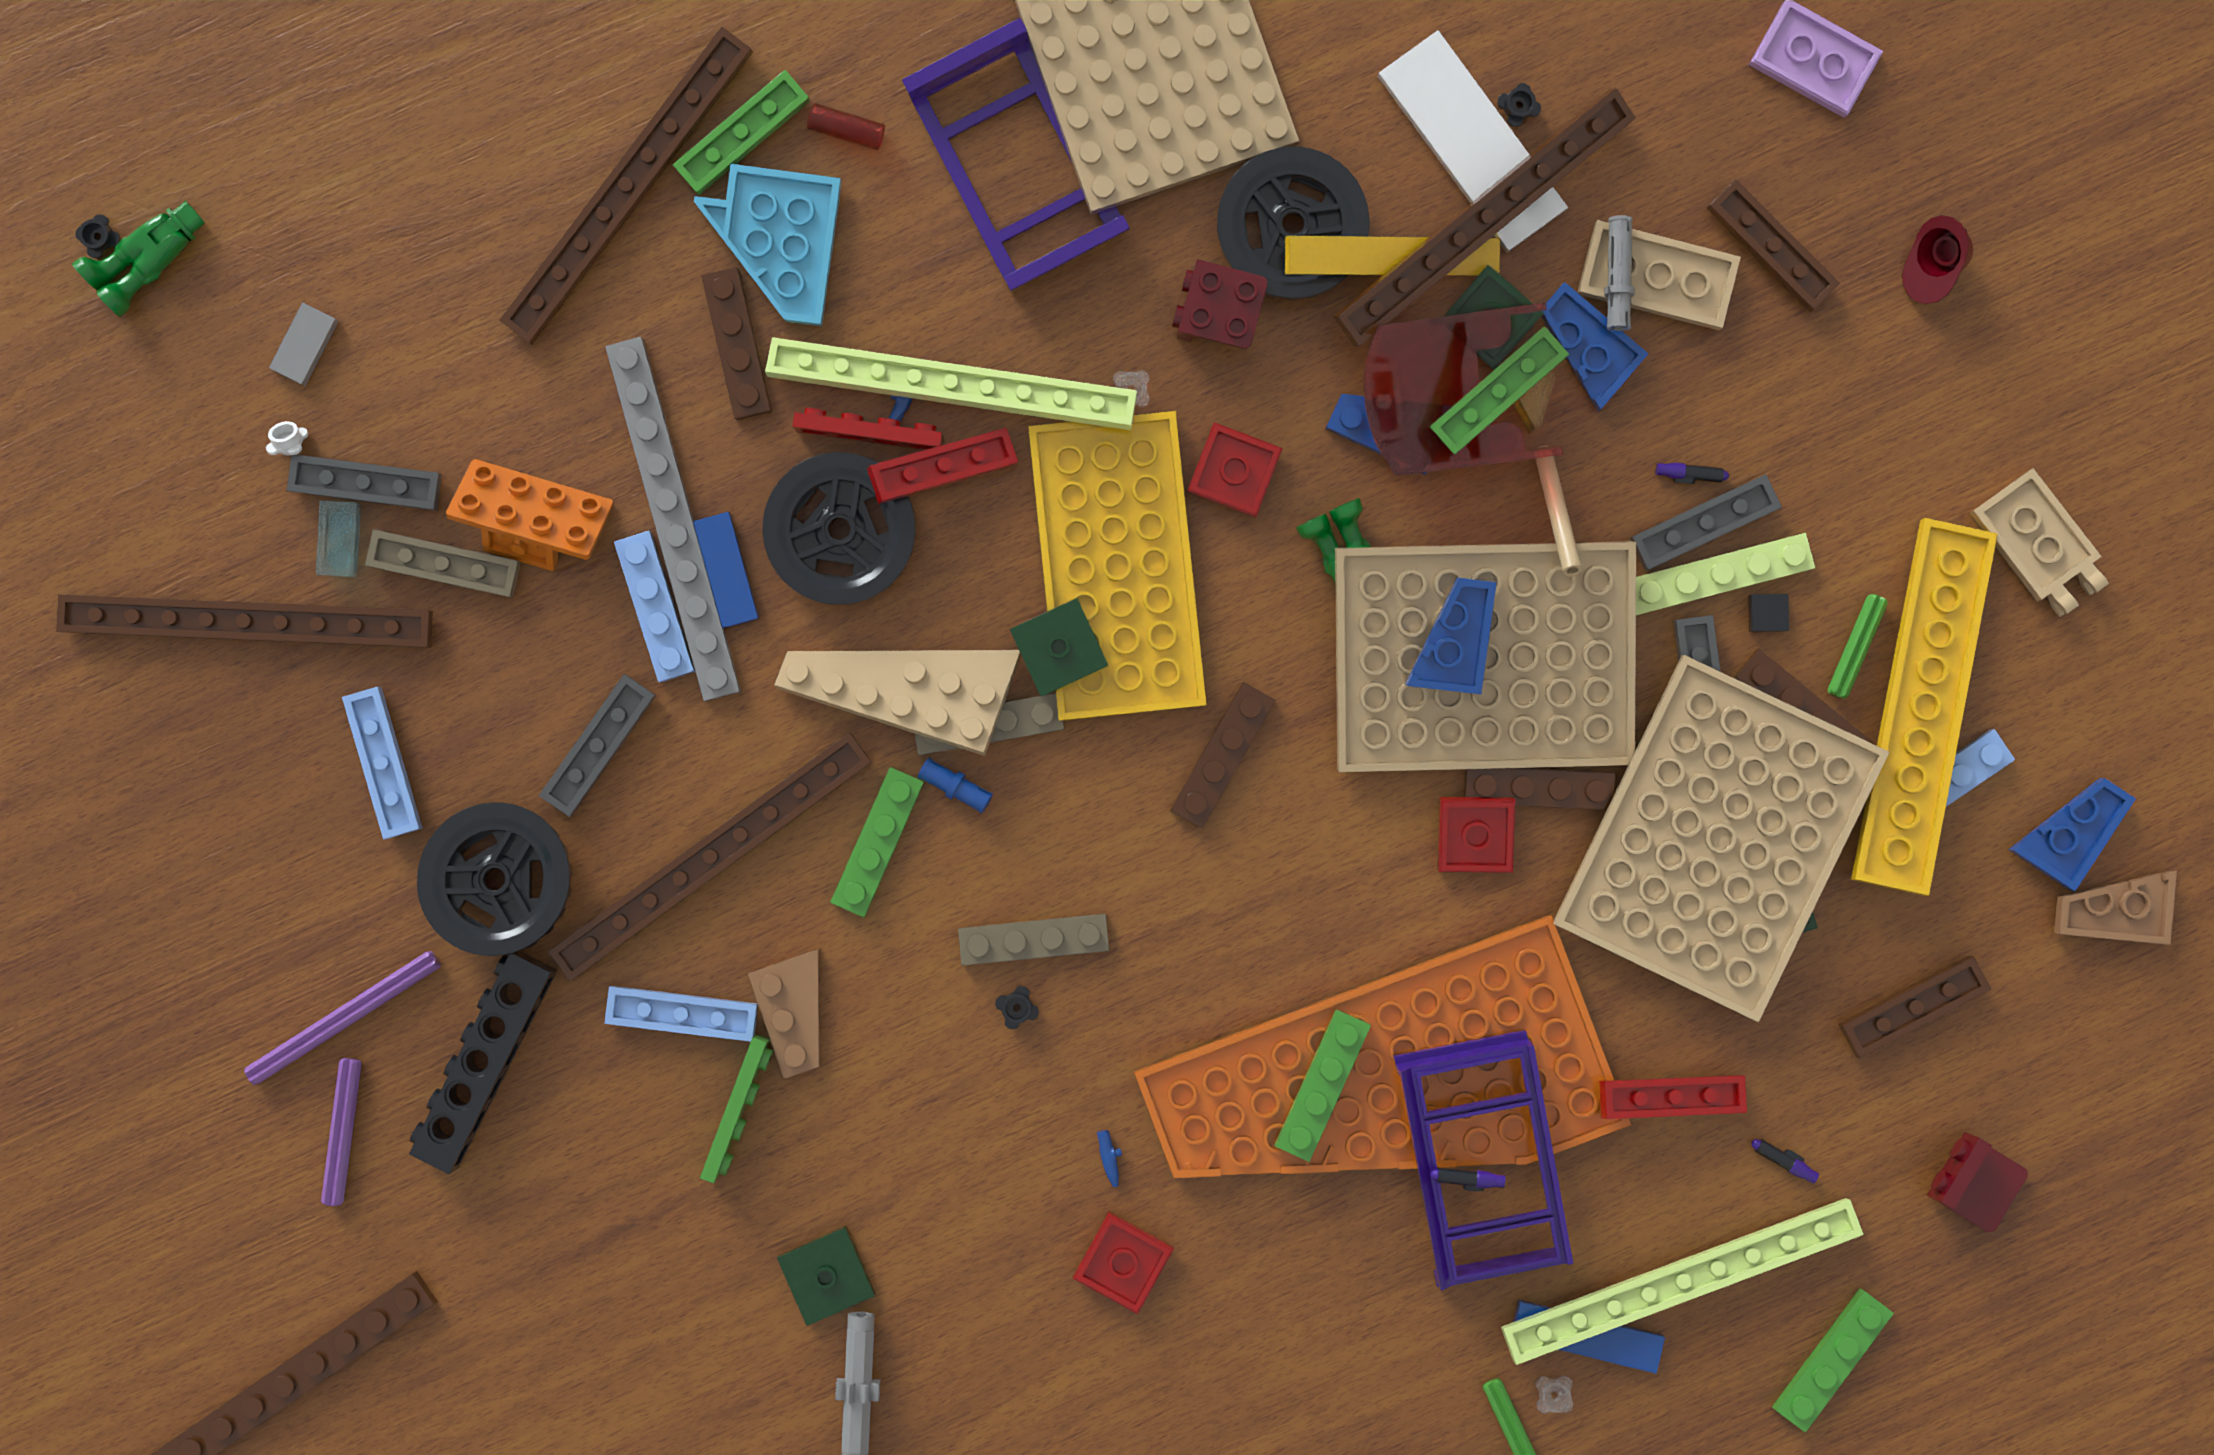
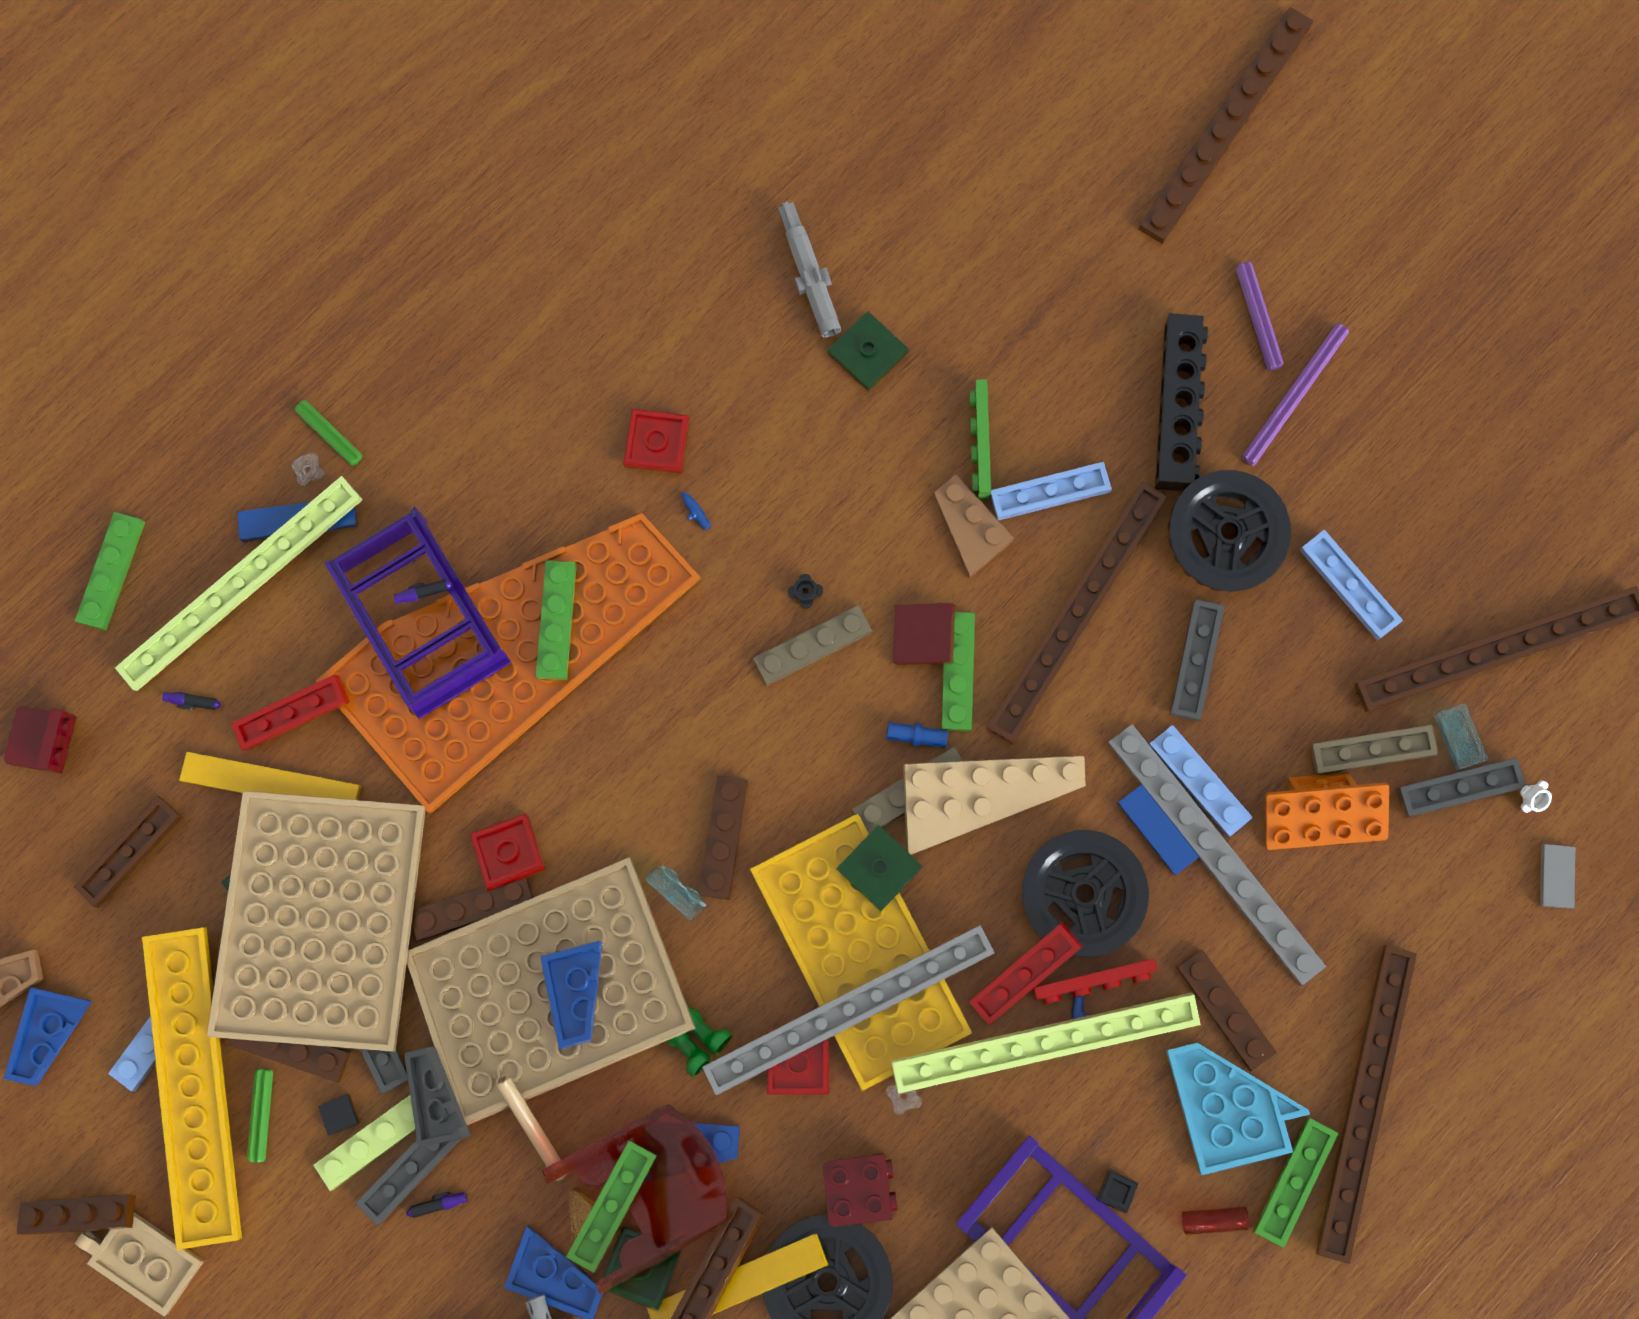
camera: 170 degrees right, 10 degrees down
none -> reddish brown plate [17,1194,136,1235]
none -> yellow tile [179,752,362,800]
none -> dark grey wing [404,1047,471,1147]
none -> clear light blue plate [645,865,707,920]
none -> light grey plate [702,925,995,1095]
none -> dark red tile [893,603,955,665]
none -> black tile [1096,1170,1138,1213]

